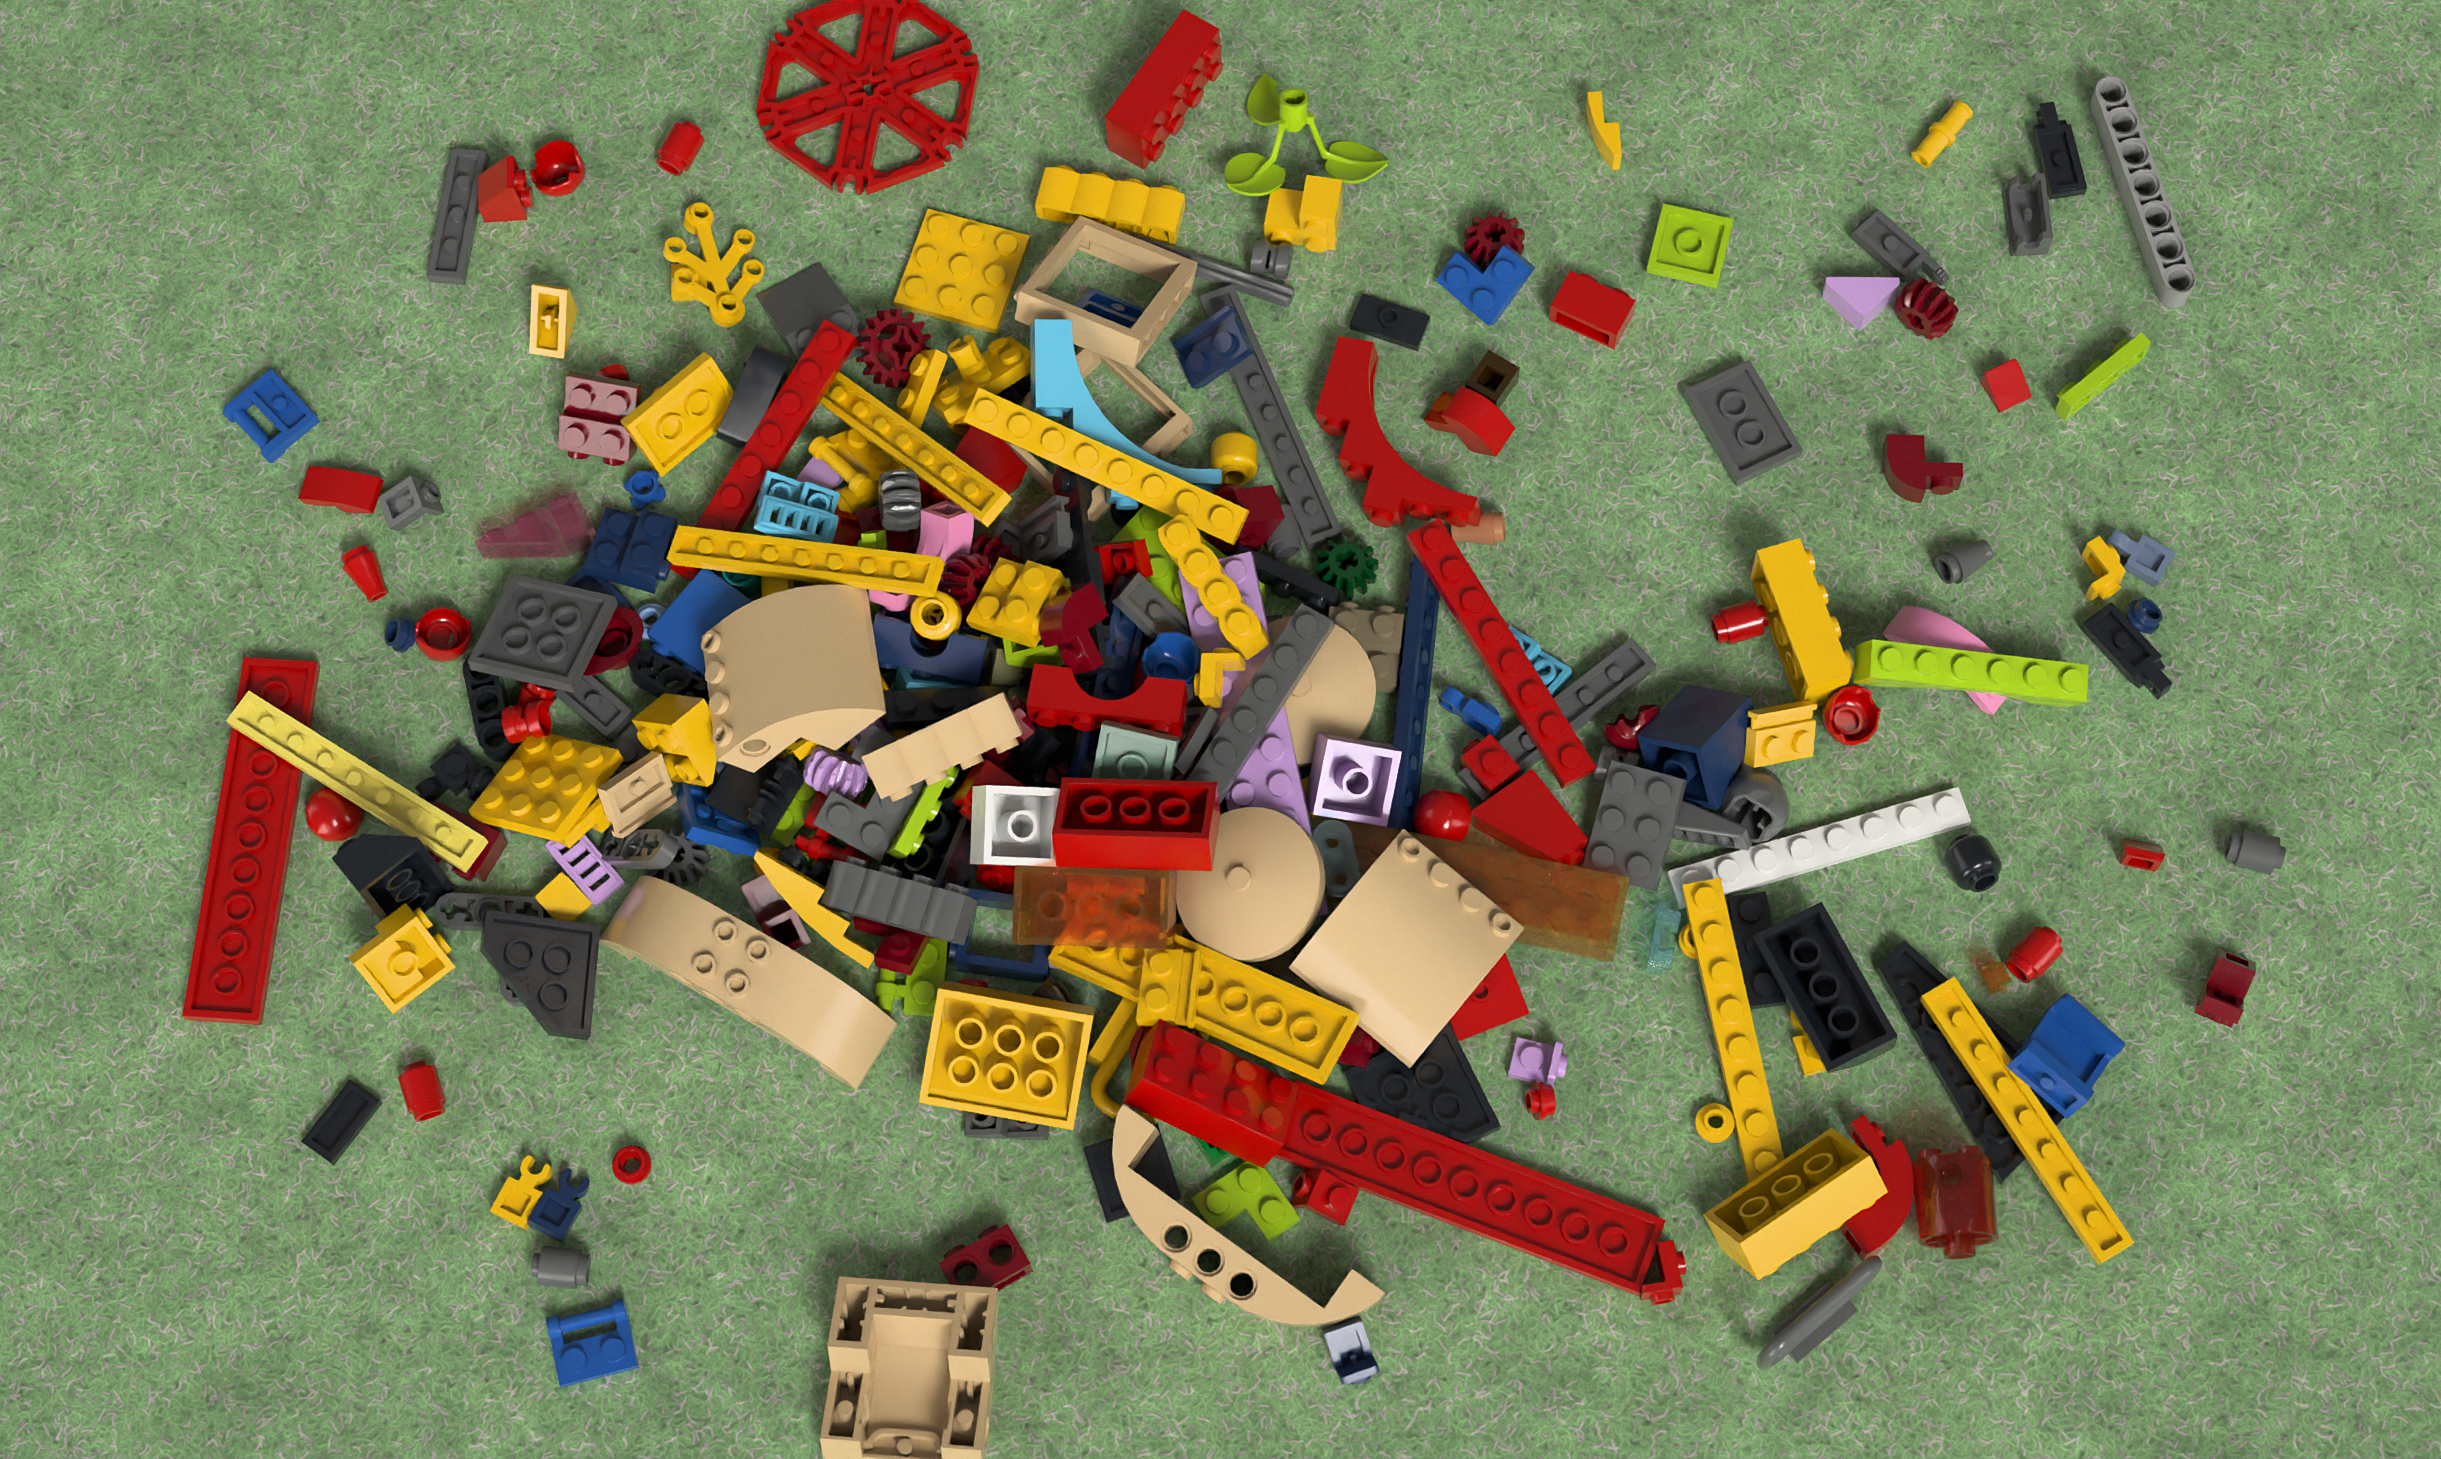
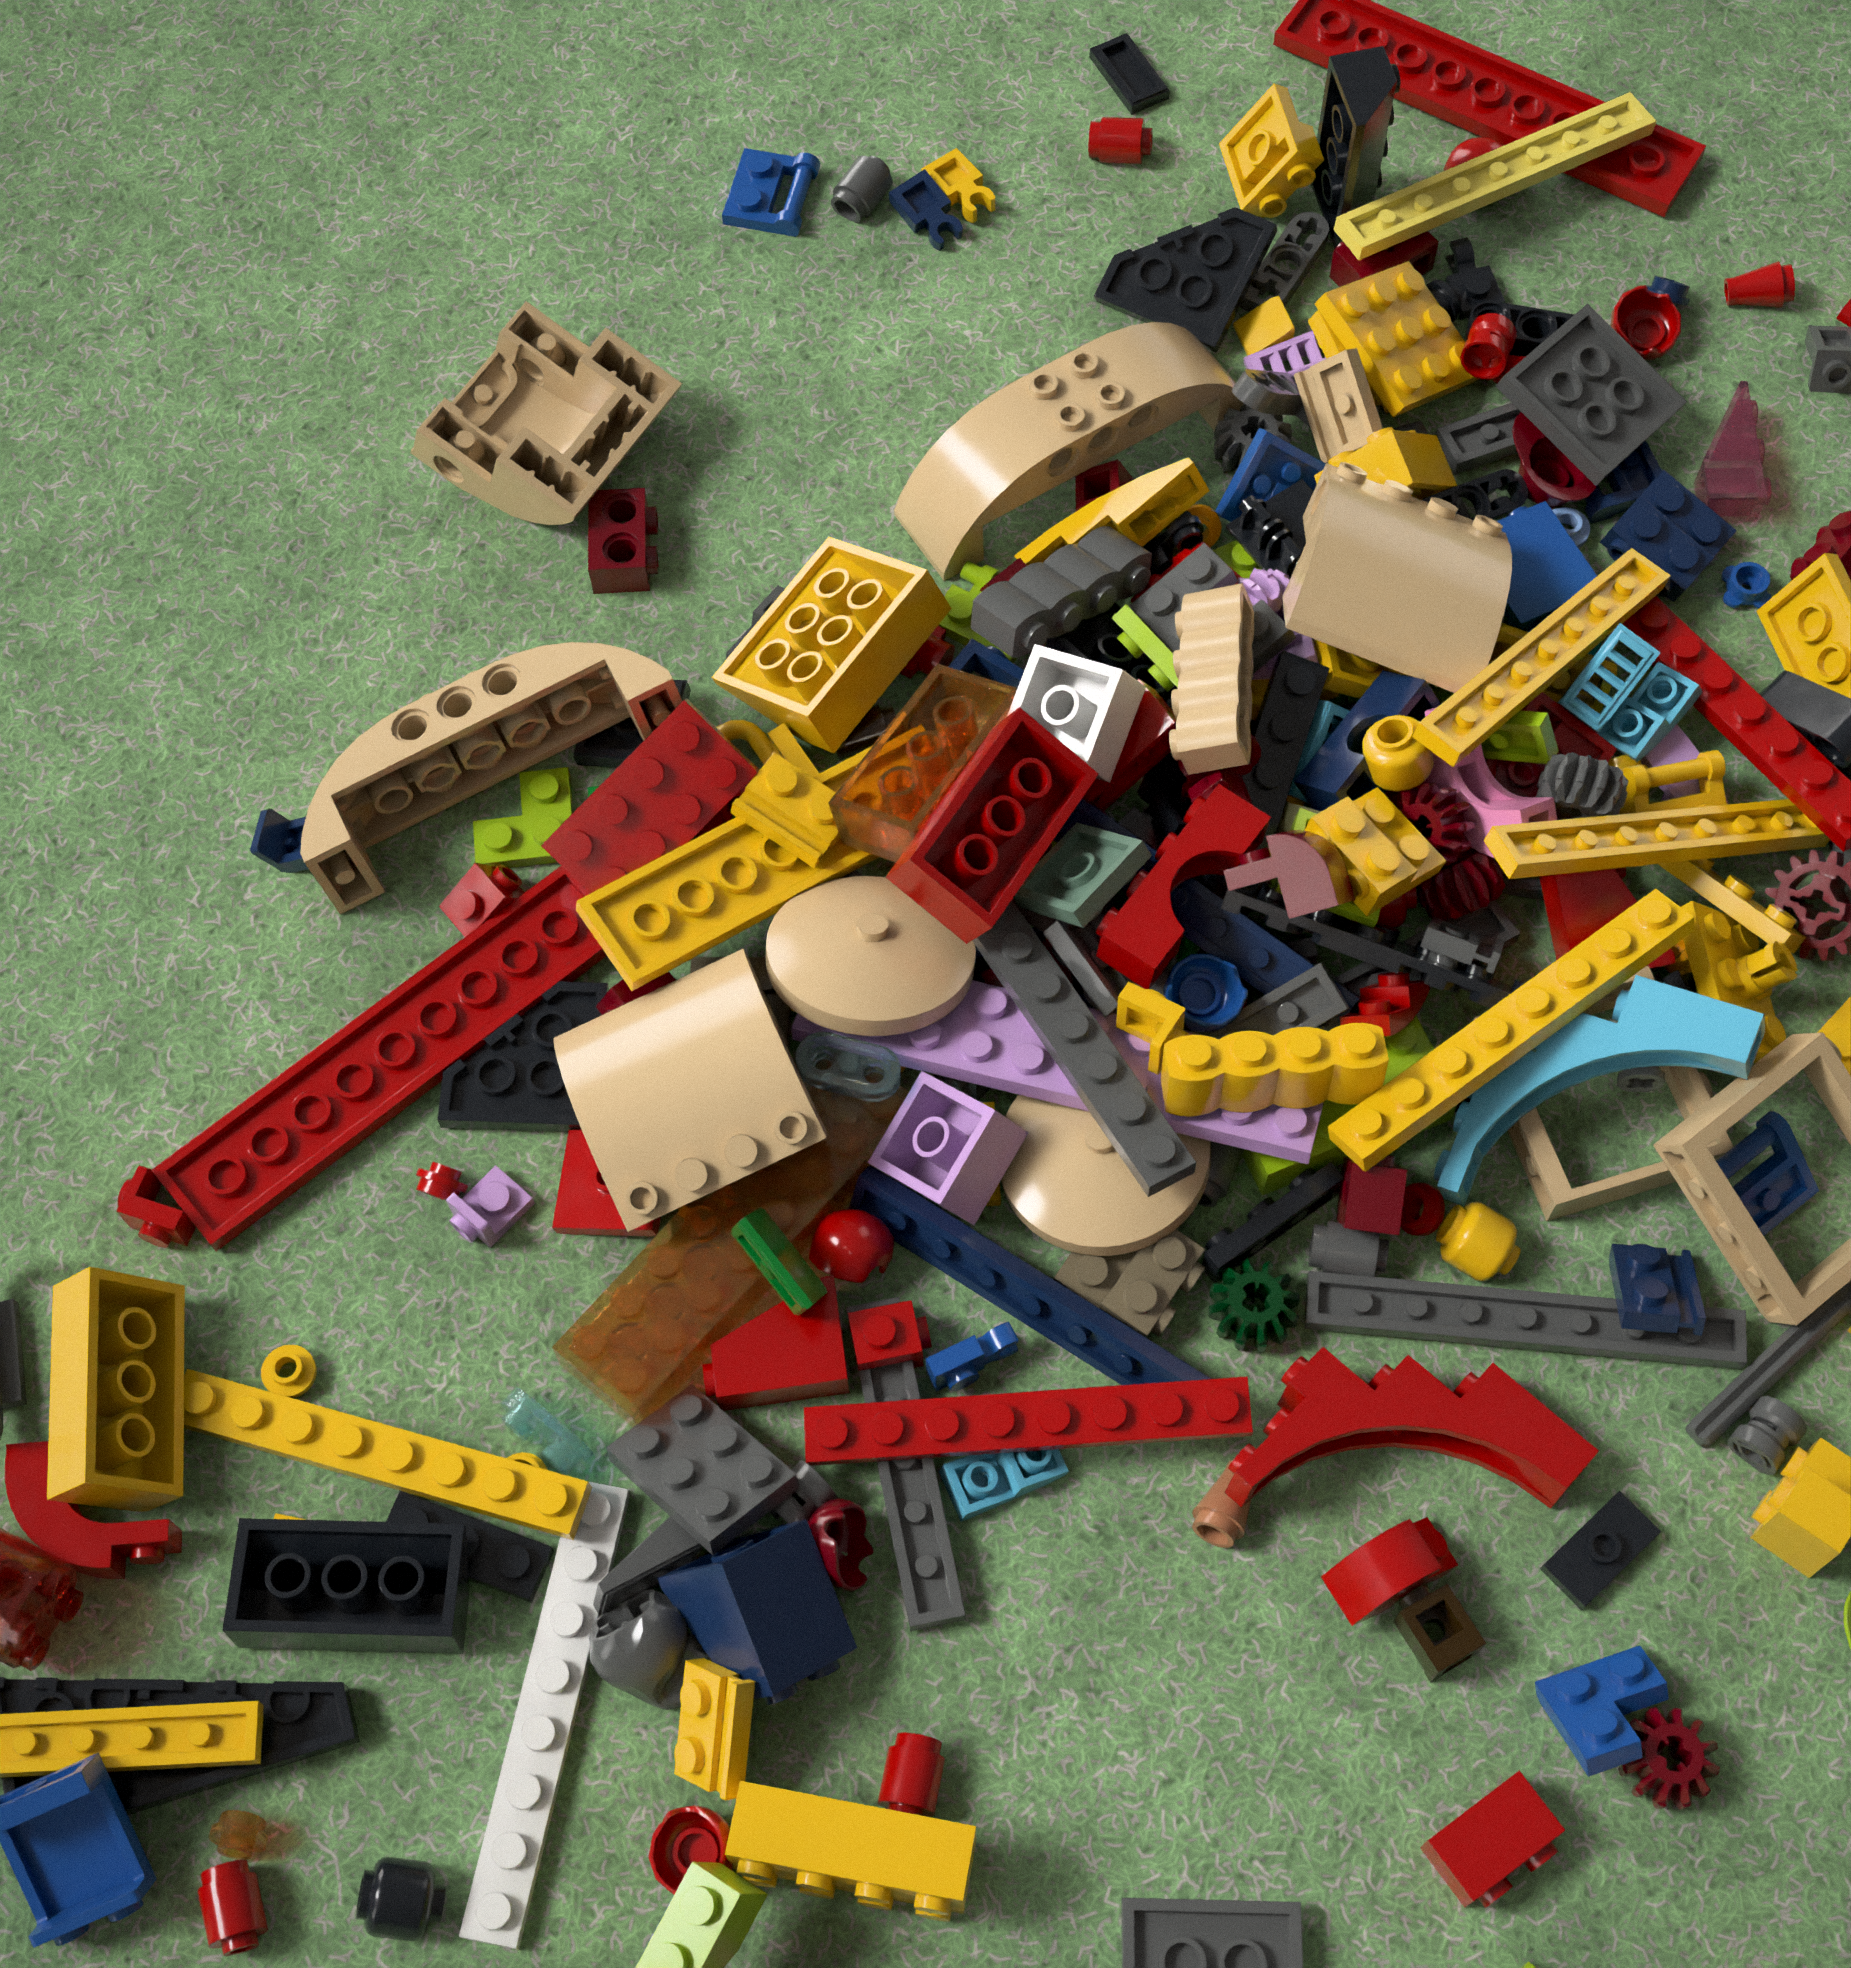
camera: 115 degrees right, 5 degrees down
red plate [612,1145,652,1185] -> none
none -> green slope [731,1208,827,1316]

